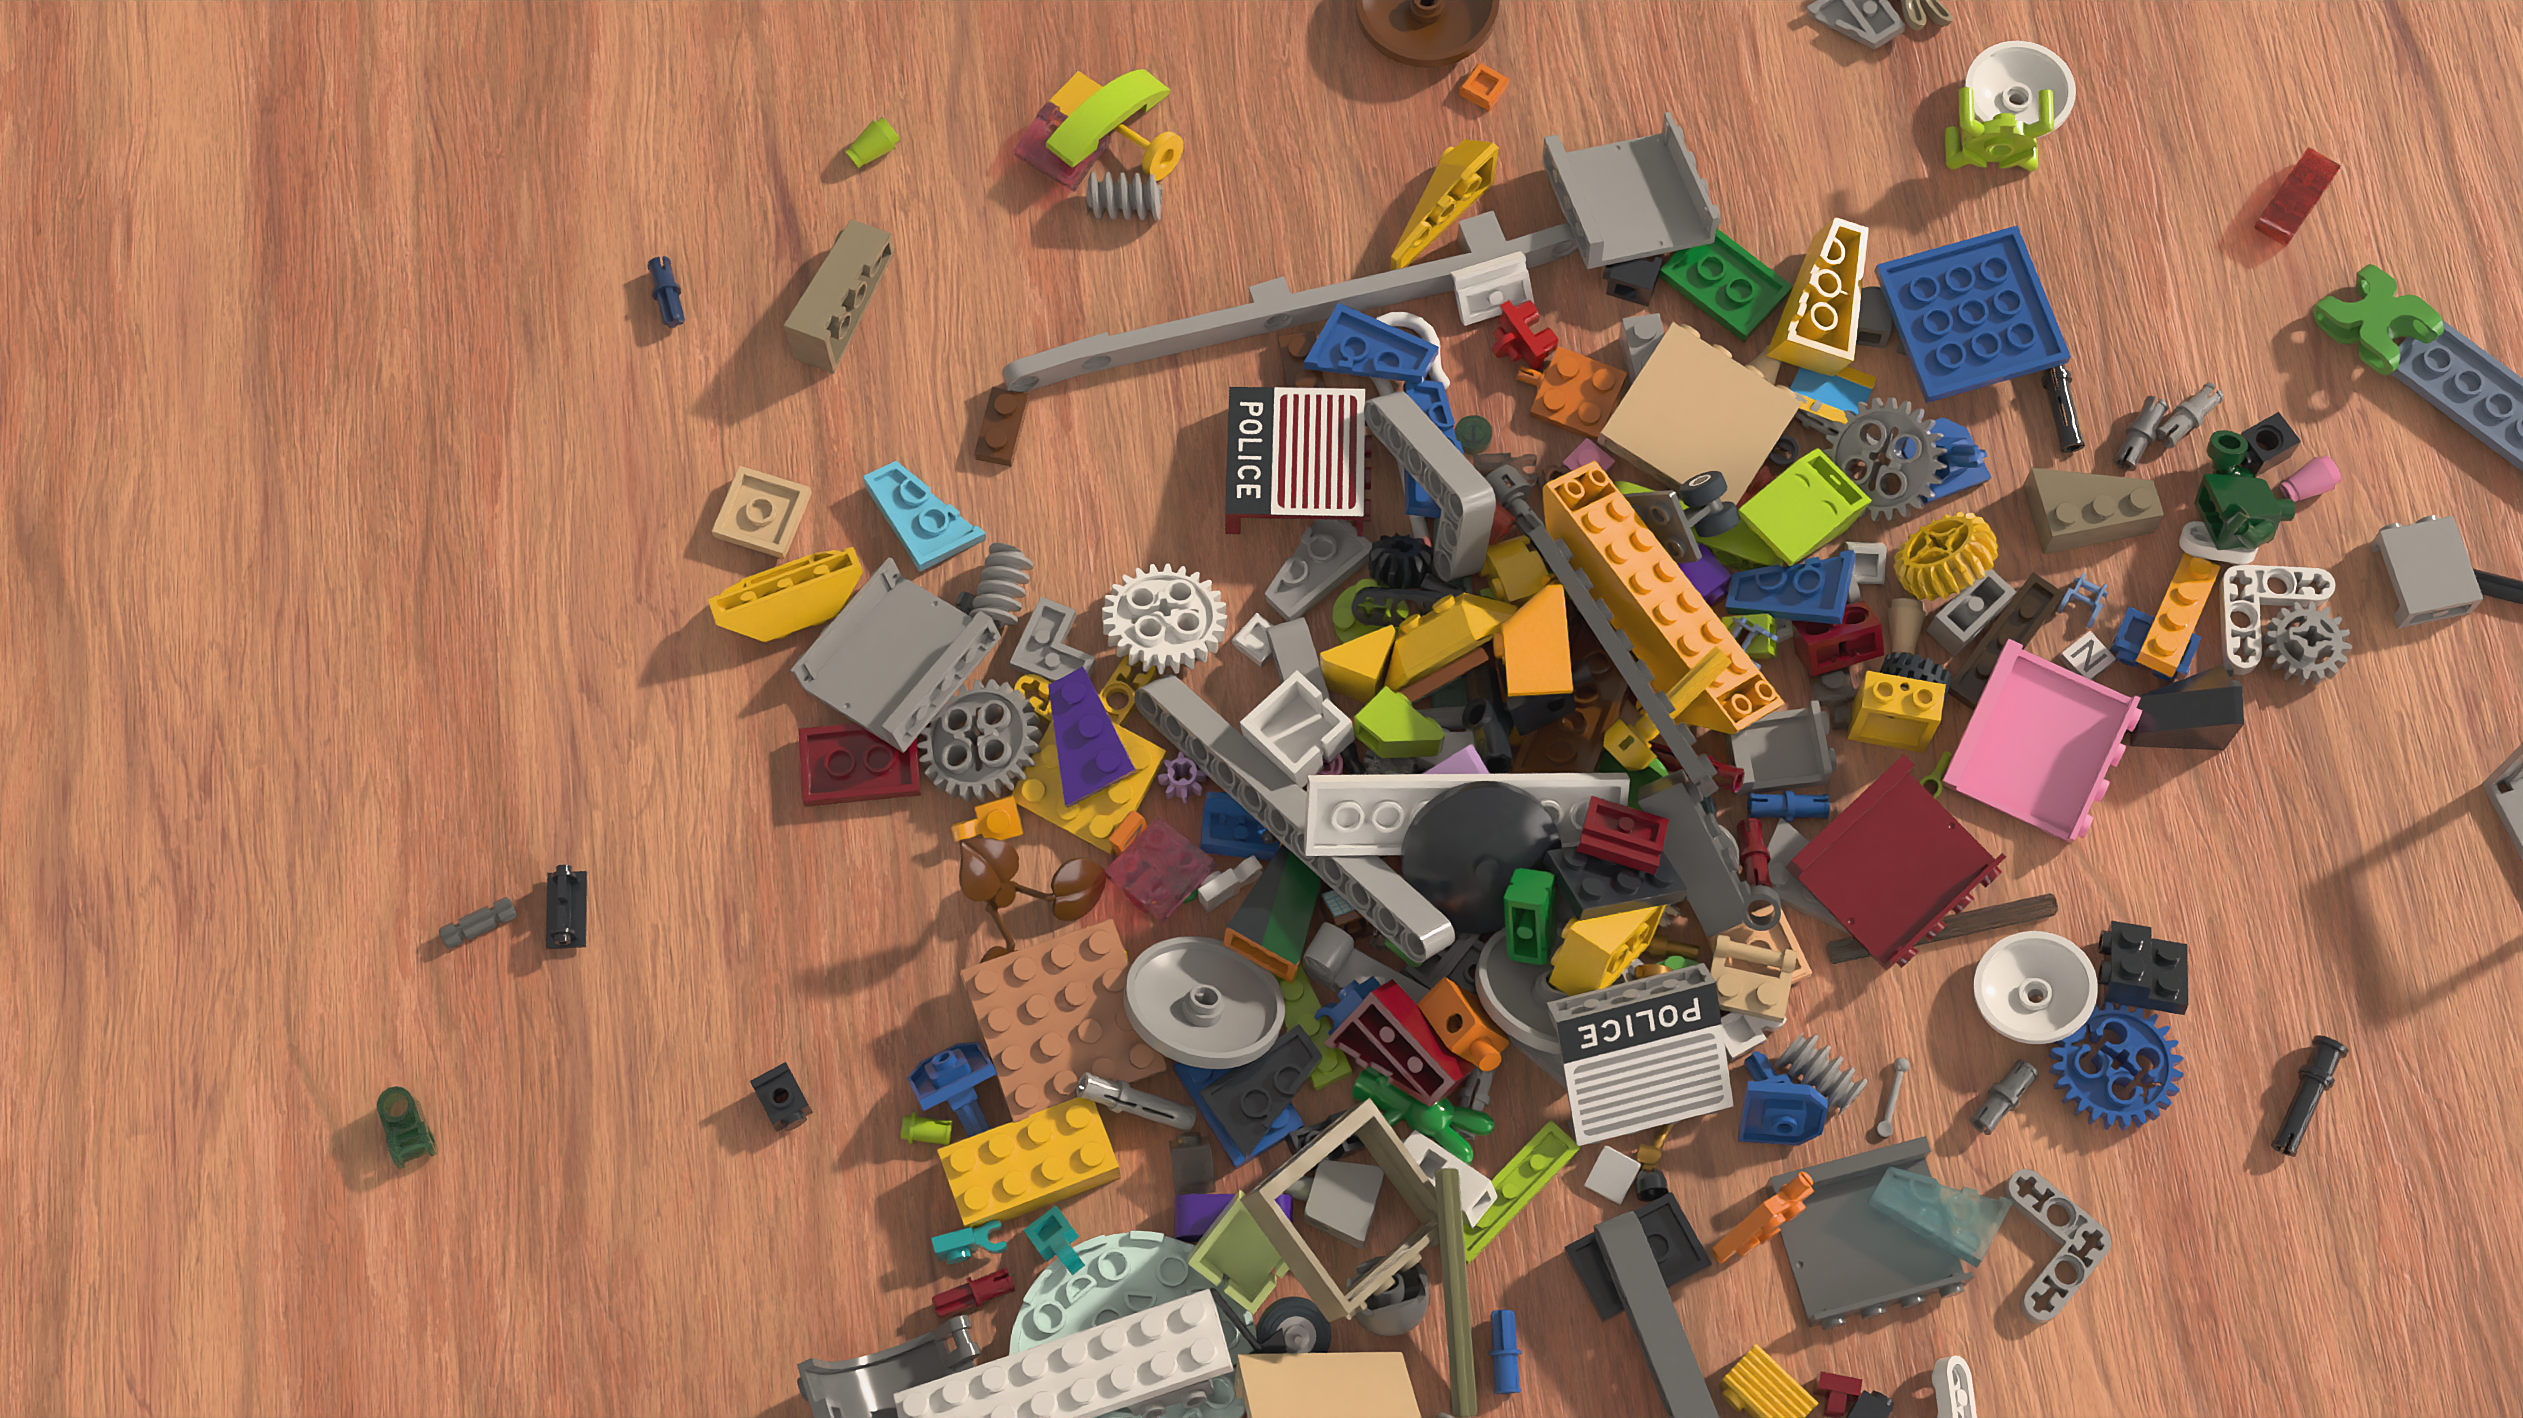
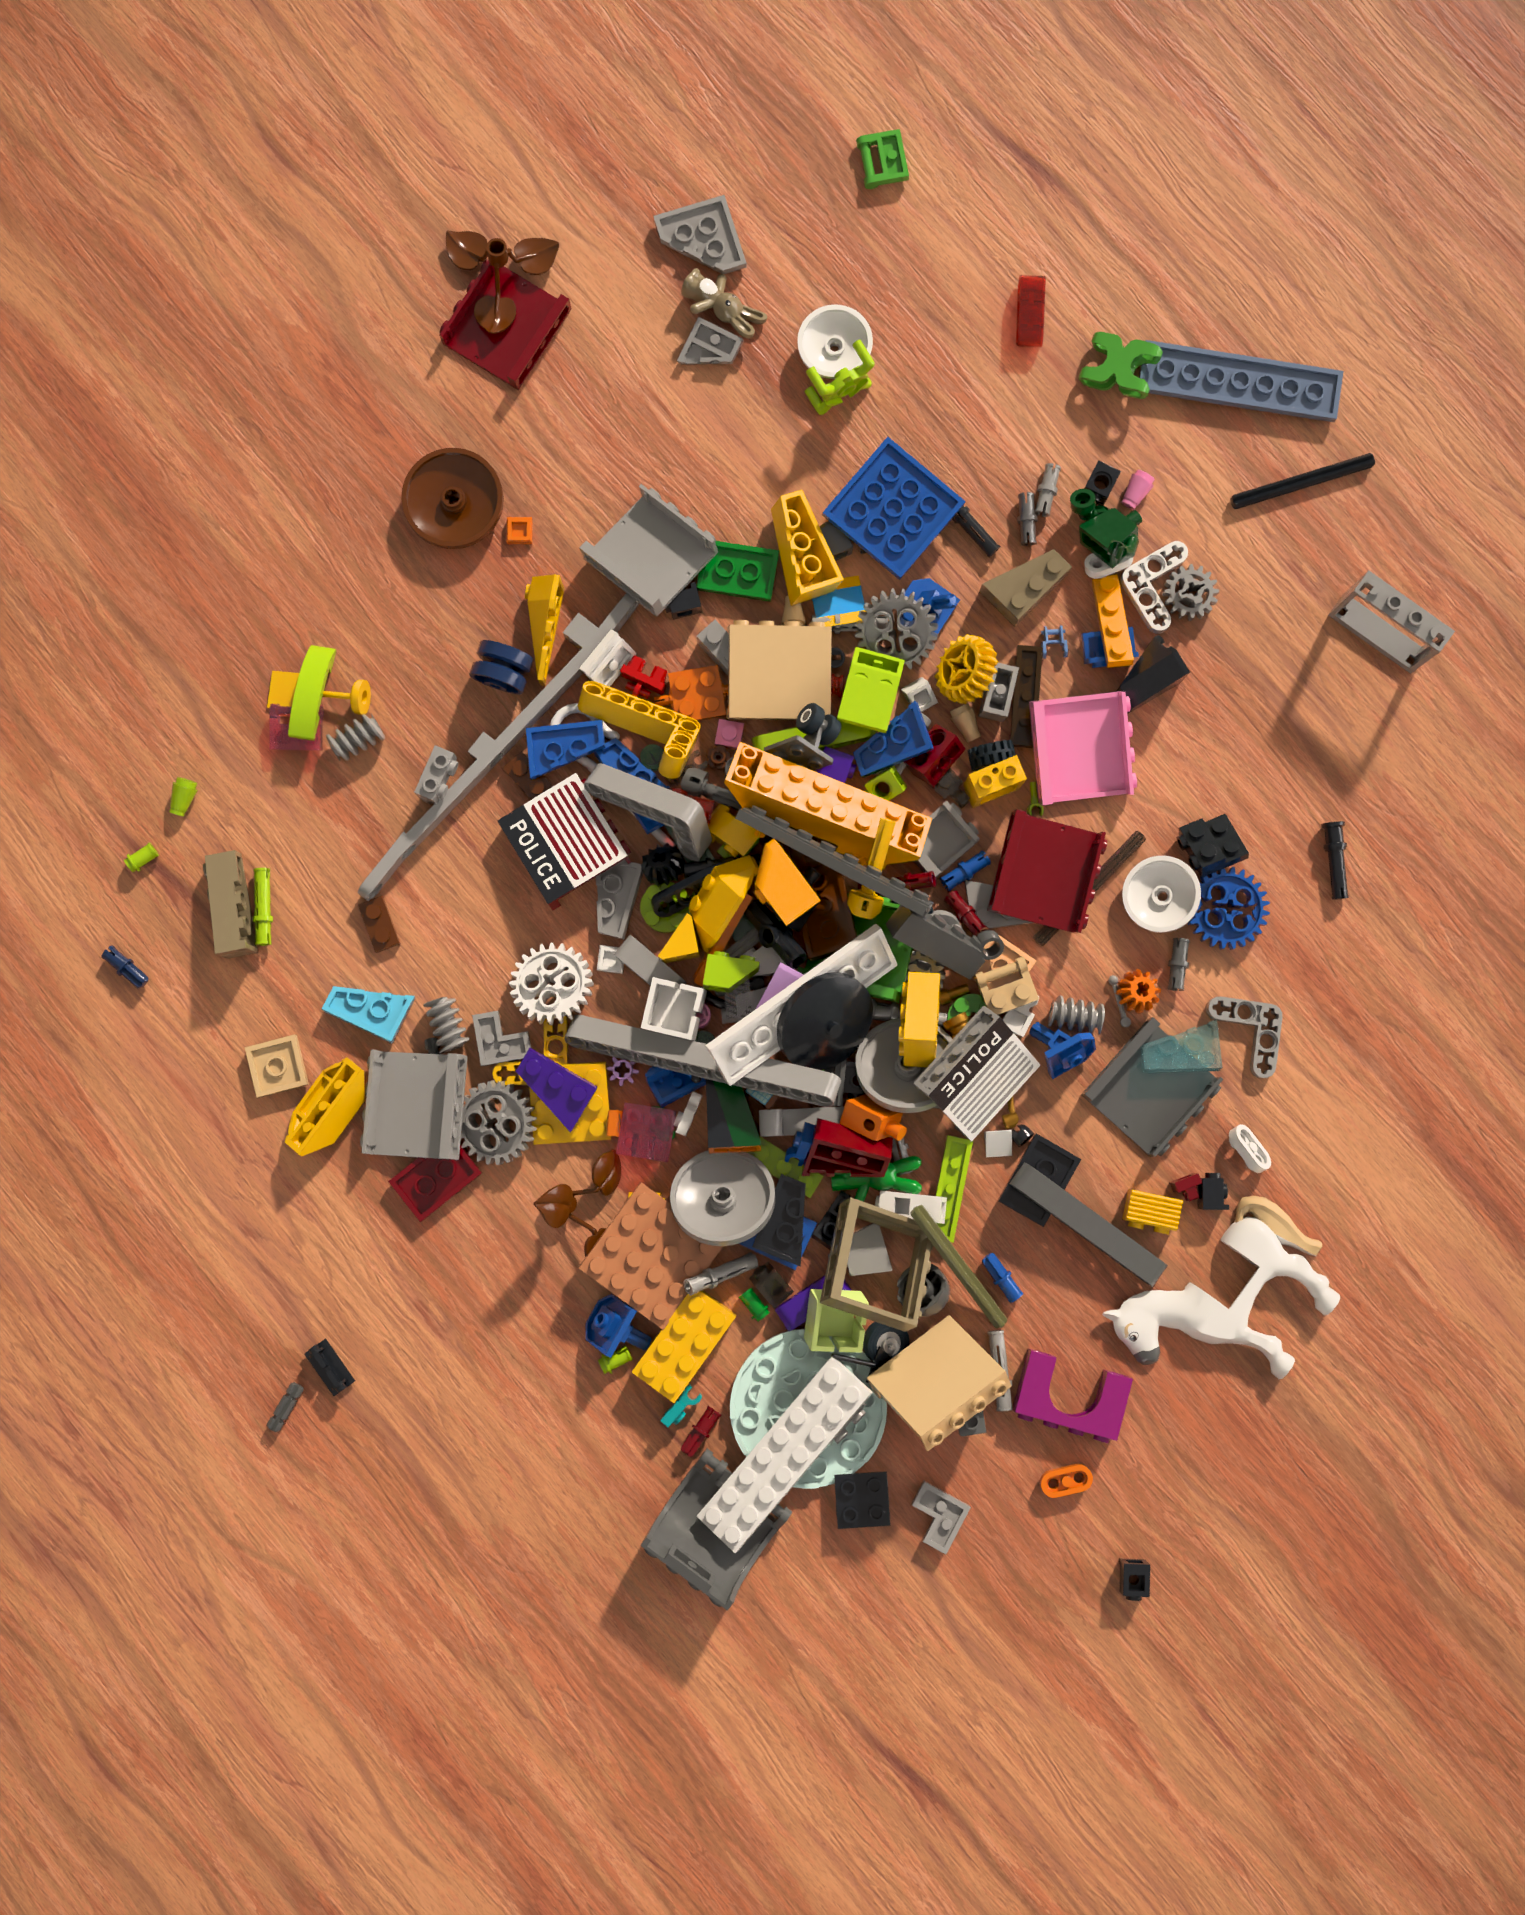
camera: 35 degrees left, 15 degrees up
clear green piece [377,1086,438,1169] -> none
black brick [750,1062,813,1132] -> none
light orange plate [951,795,1024,842] -> none
teal plate [1023,1205,1085,1275] -> none
green brick [1504,868,1558,965] -> none
black plate [1543,846,1688,921] -> none
dark red plate [1577,796,1669,875] -> none
orange plate [1712,1171,1814,1263] -> none
medium blue piece [1730,617,1779,670] -> none
white tile [2059,631,2116,680] -> none
light grey panel [2370,515,2483,629] -> none
none -> lime pin [124,842,159,872]
none -> lime pin [252,868,273,946]
none -> light grey plate [414,745,459,805]
none -> dark blue wheel [469,640,534,694]
none -> yellow beam [577,681,701,779]
none -> green pin [738,1287,770,1322]
none -> orange gear [1115,969,1161,1014]

